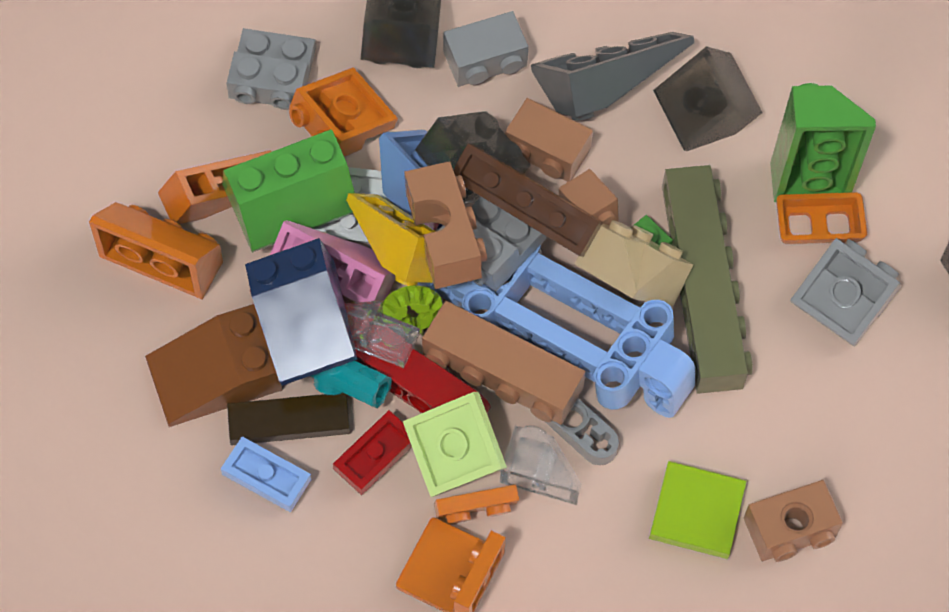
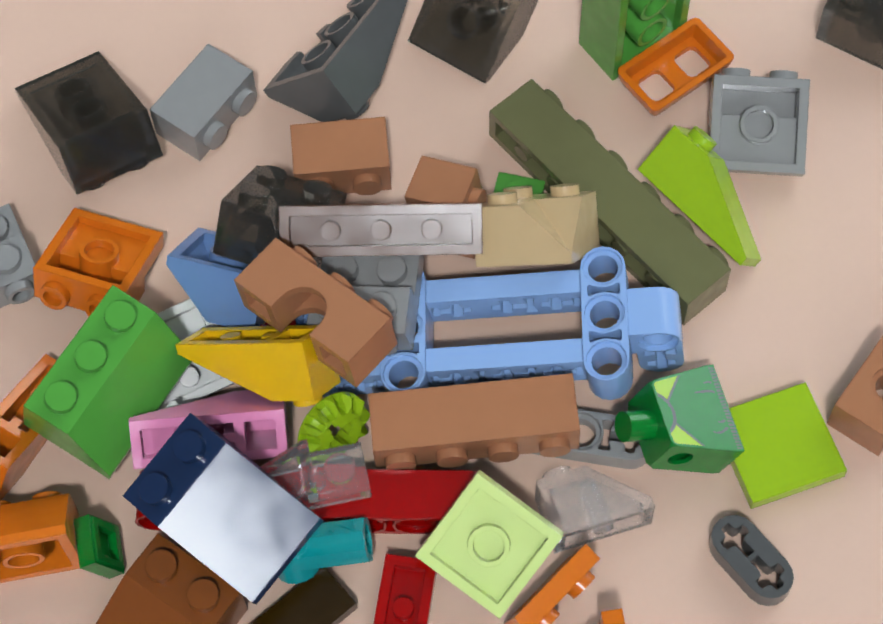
camera: 30 degrees left, 0 degrees up
none -> green tile [74,514,125,579]
none -> green torso [615,365,745,474]
none -> lime slope [638,125,761,267]
none -> dark grey beam [709,515,794,606]

